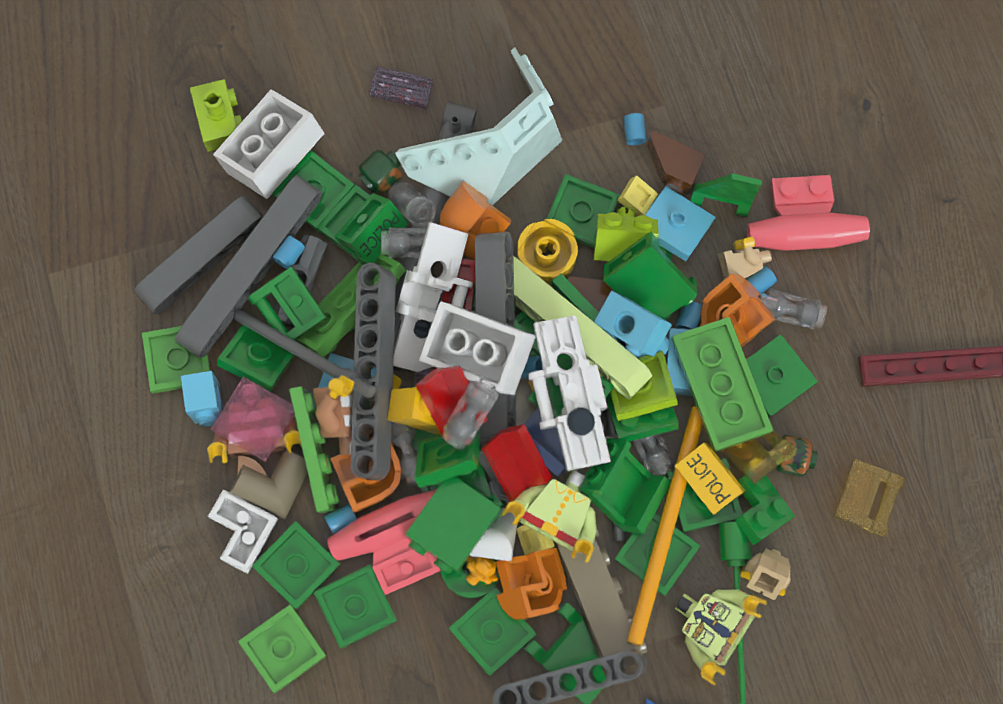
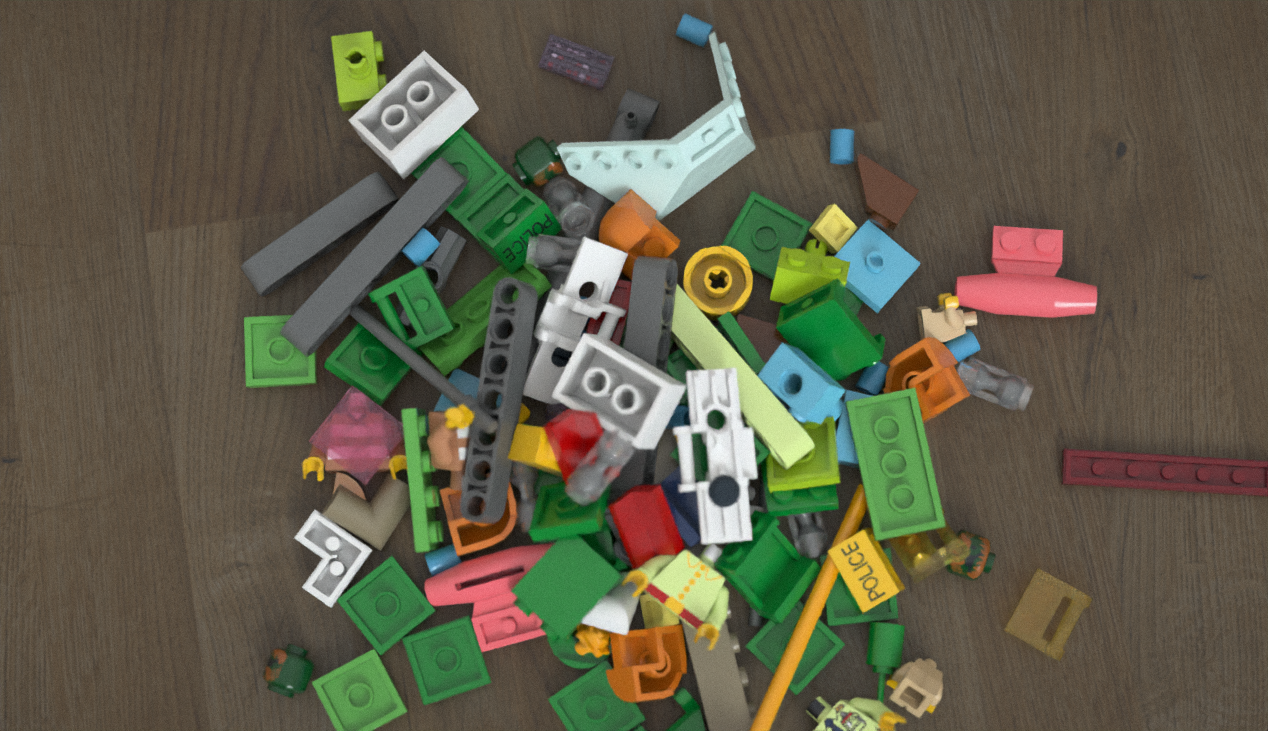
camera: 15 degrees right, 5 degrees up
medium azure brick [181,371,225,427] -> none
green flag [690,173,762,217] -> none
green plate [736,466,795,546] -> none
green plate [746,334,818,418] -> none
none -> dark green head [263,643,315,699]
none -> dark azure hinge [676,13,713,48]

